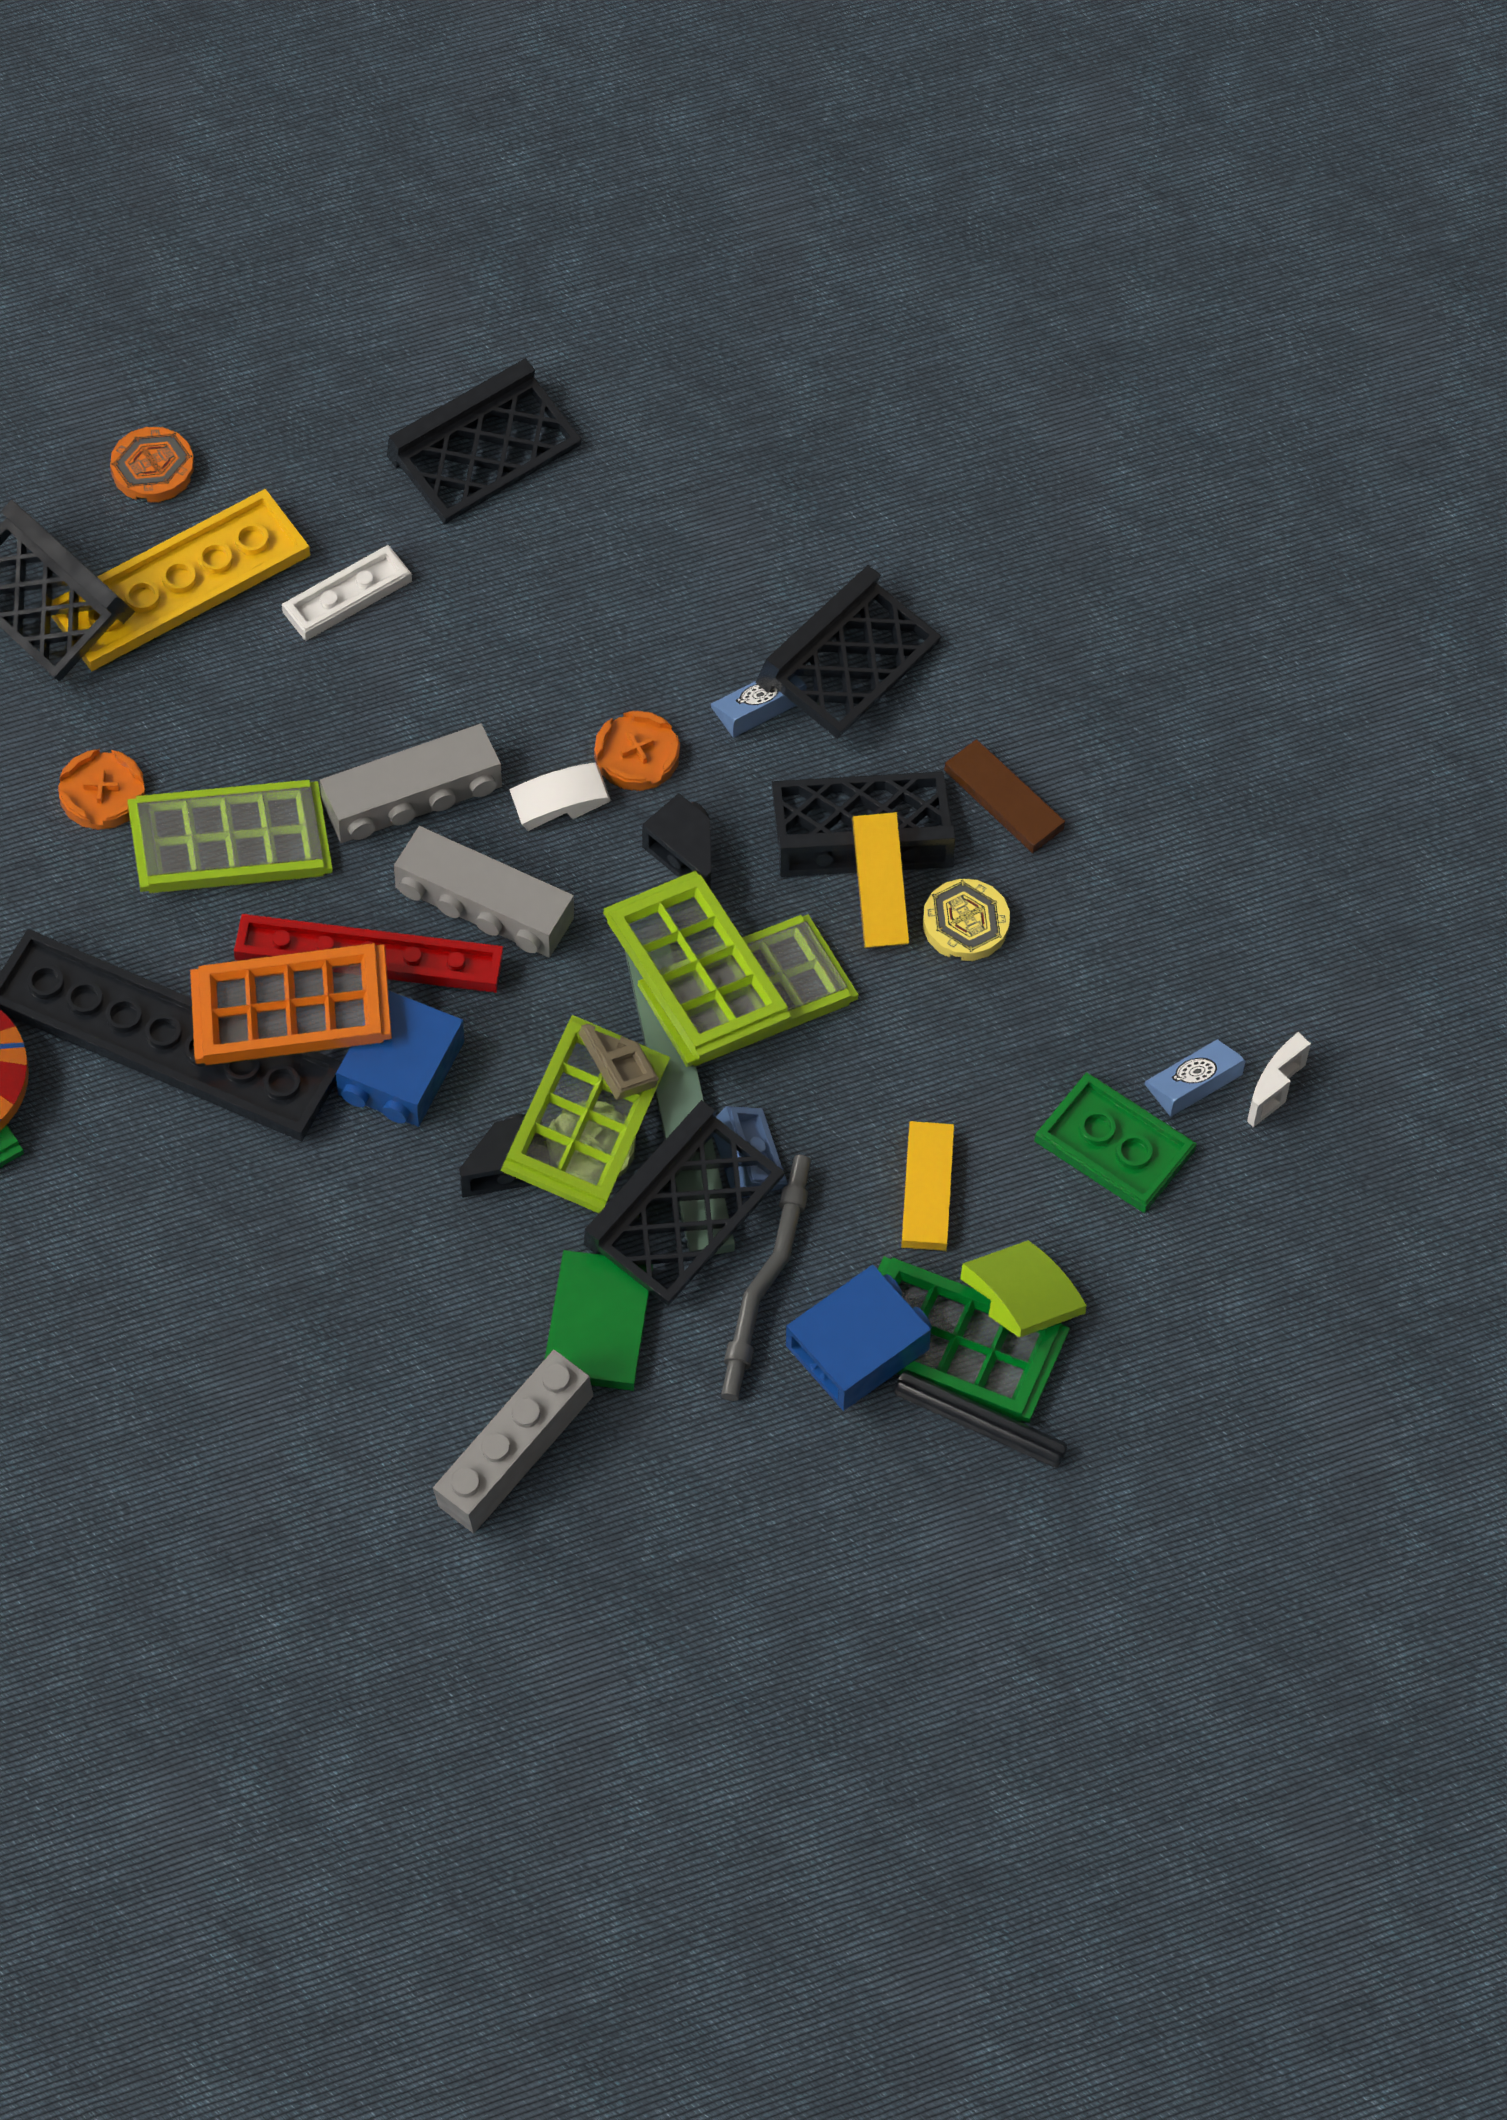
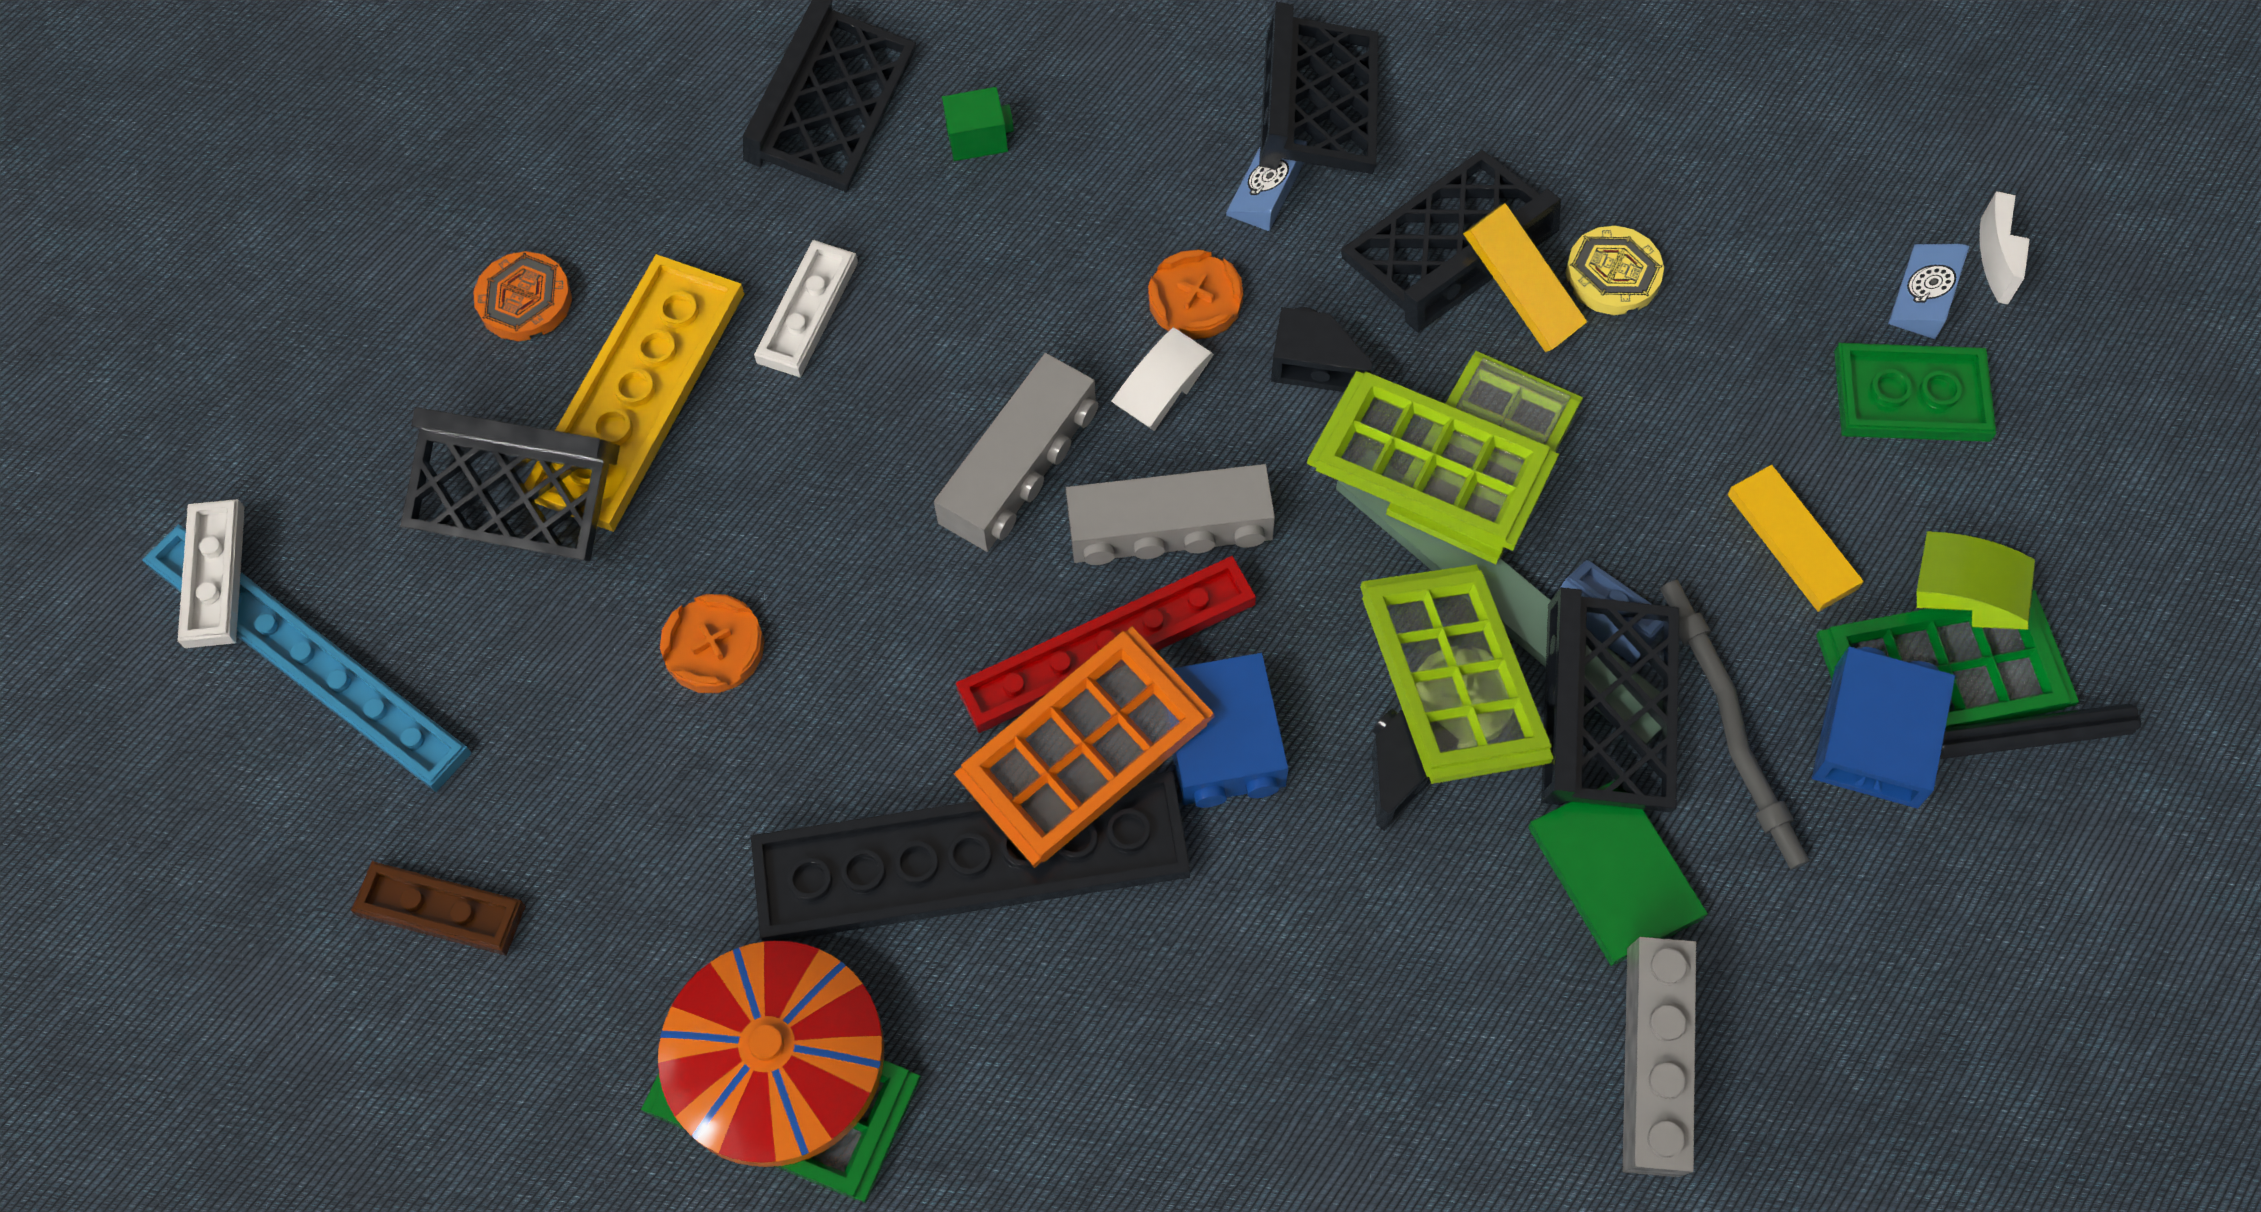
camera: 30 degrees left, 5 degrees up
clear piece [127,780,332,893] -> none
dark tan tile [579,1024,659,1100] -> none
reddish brown tile [944,739,1065,853] -> none
none -> green brick [942,87,1014,161]

